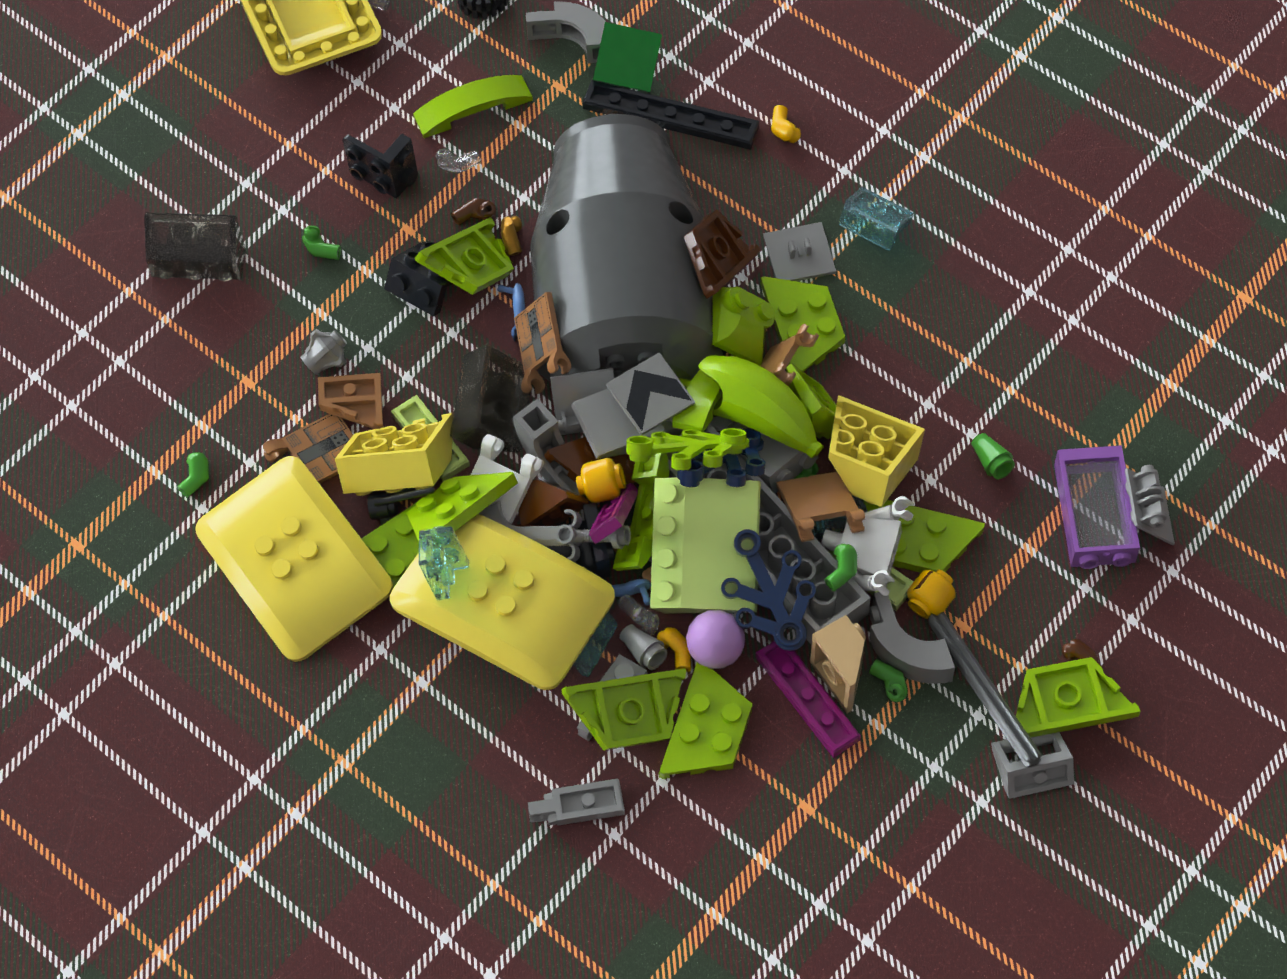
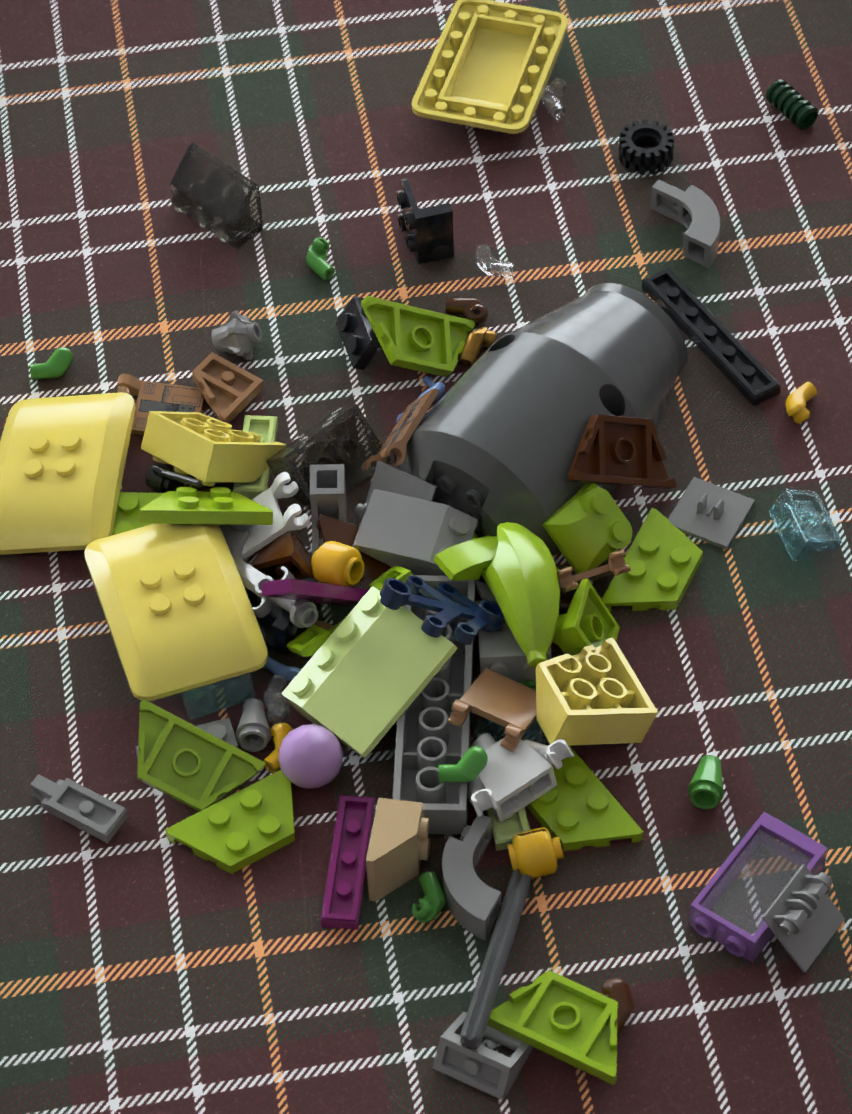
camera: 40 degrees right, 10 degrees down
lime slope [413,75,533,138] -> none
clear light blue bracket [418,526,469,600] -> none
green tile [593,22,662,93] -> none
light grey piece [606,352,695,436] -> none
lime plant [626,428,749,470] -> none
dark blue plant [721,529,816,651] -> none

